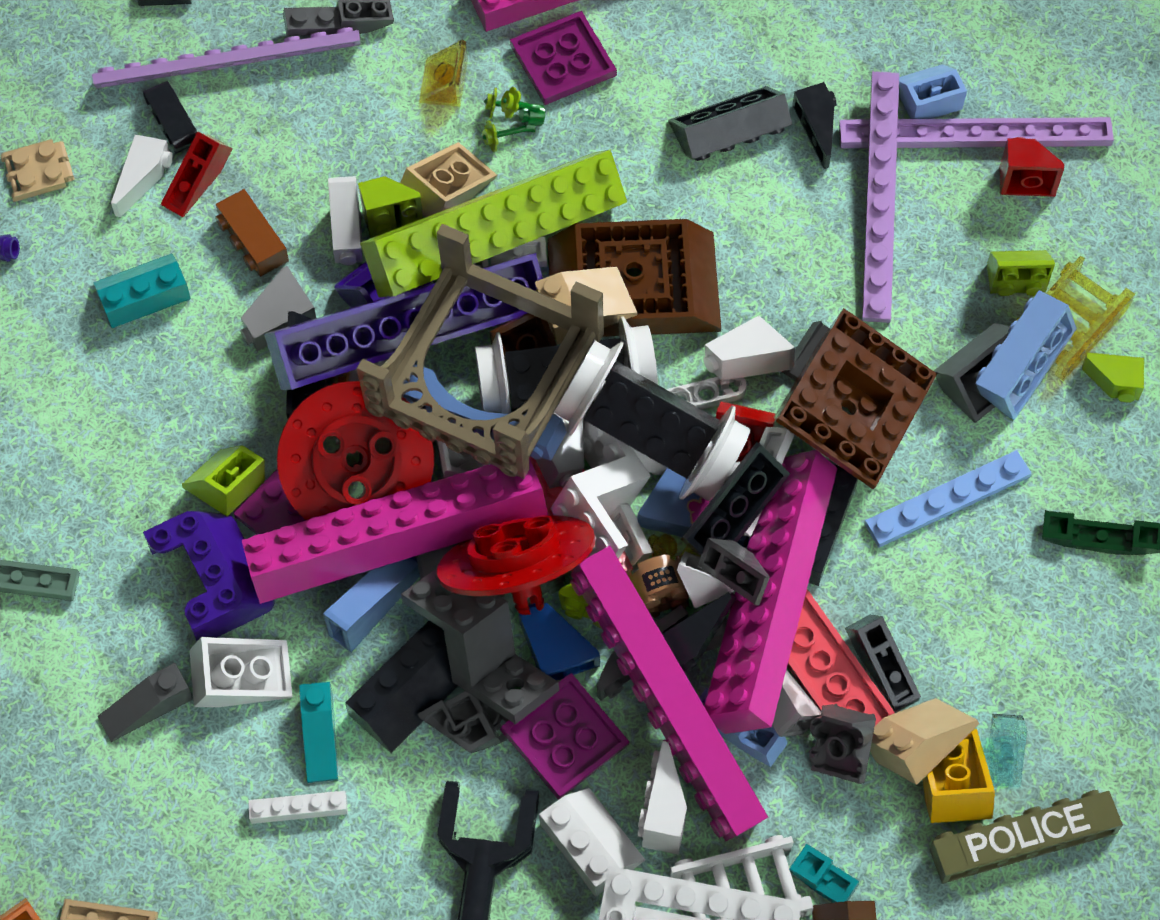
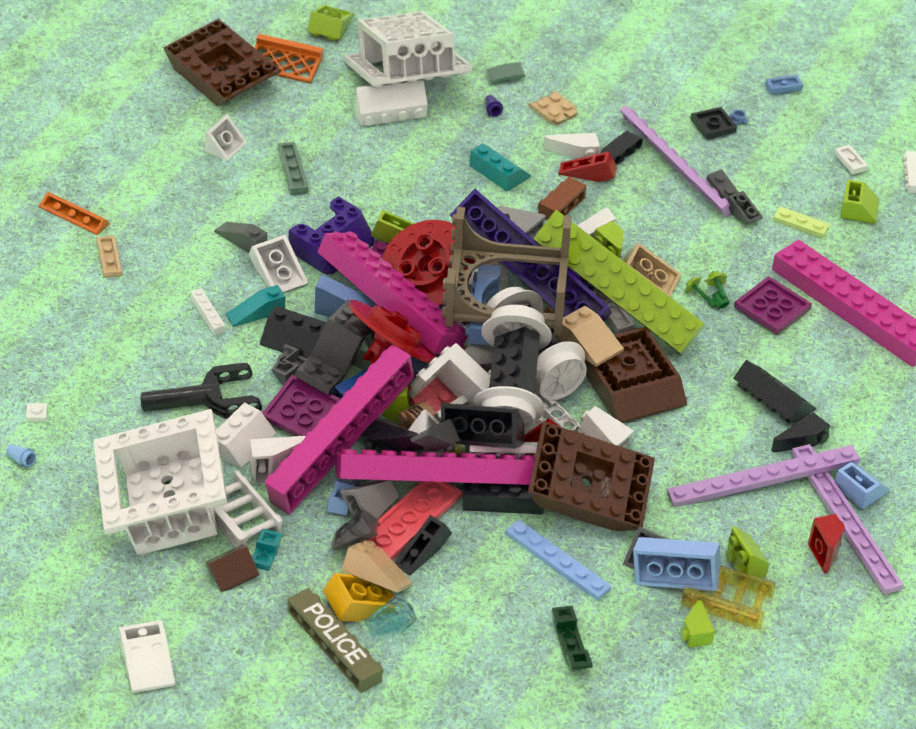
camera: 65 degrees right, 20 degrees down
clear yellow slope [419,39,468,107] -> none

